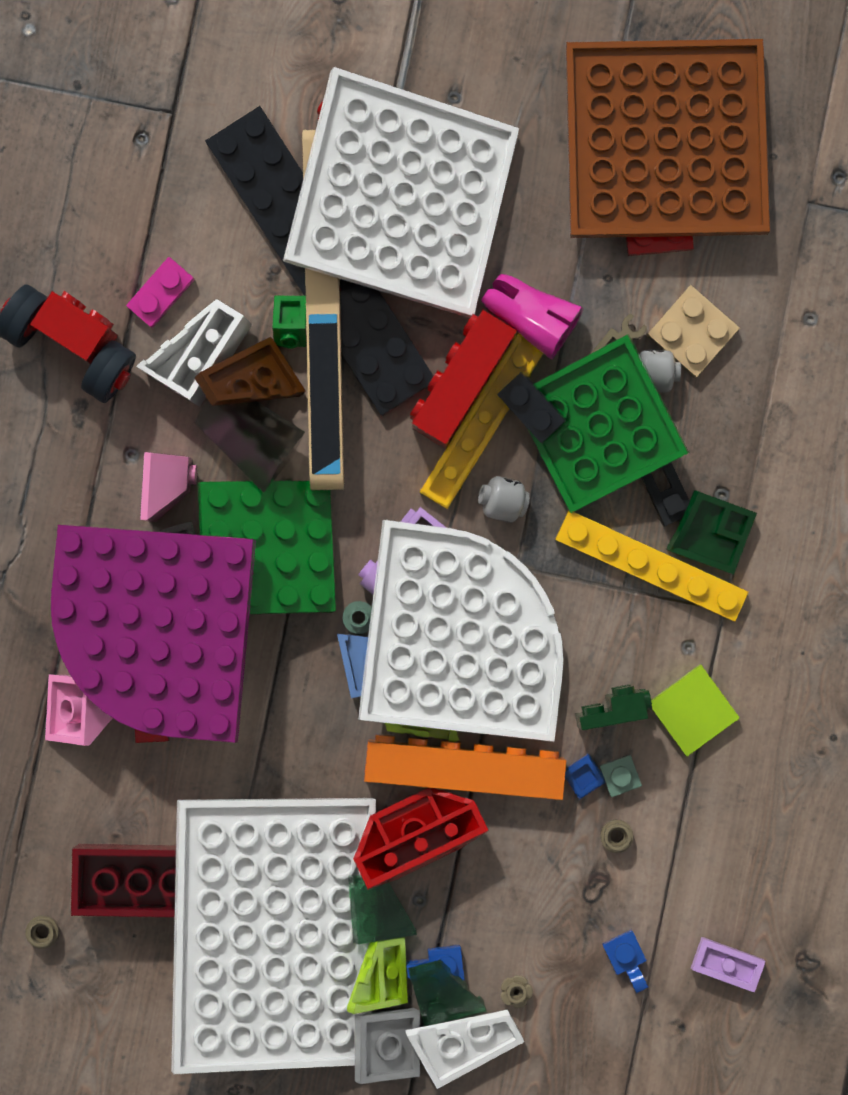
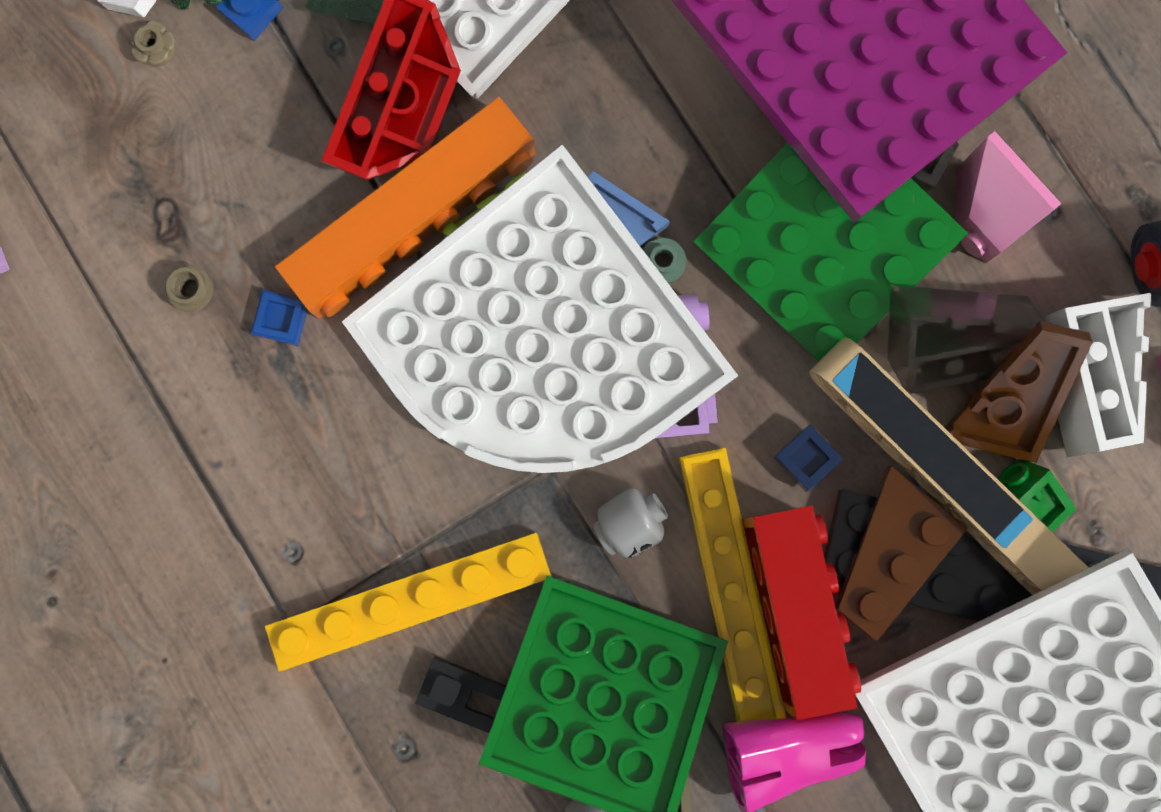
camera: 135 degrees right, 5 degrees down
black plate [497,372,567,443] -> none
dark green plate [575,684,652,730] -> none
sand green plate [599,754,642,798] -> none
blue plate [602,929,649,993] -> none
lime tile [651,664,740,757] -> none
dark green plate [666,490,757,575] -> none
none -> dark blue plate [773,424,843,492]
none -> reddish brown wing [835,465,968,642]

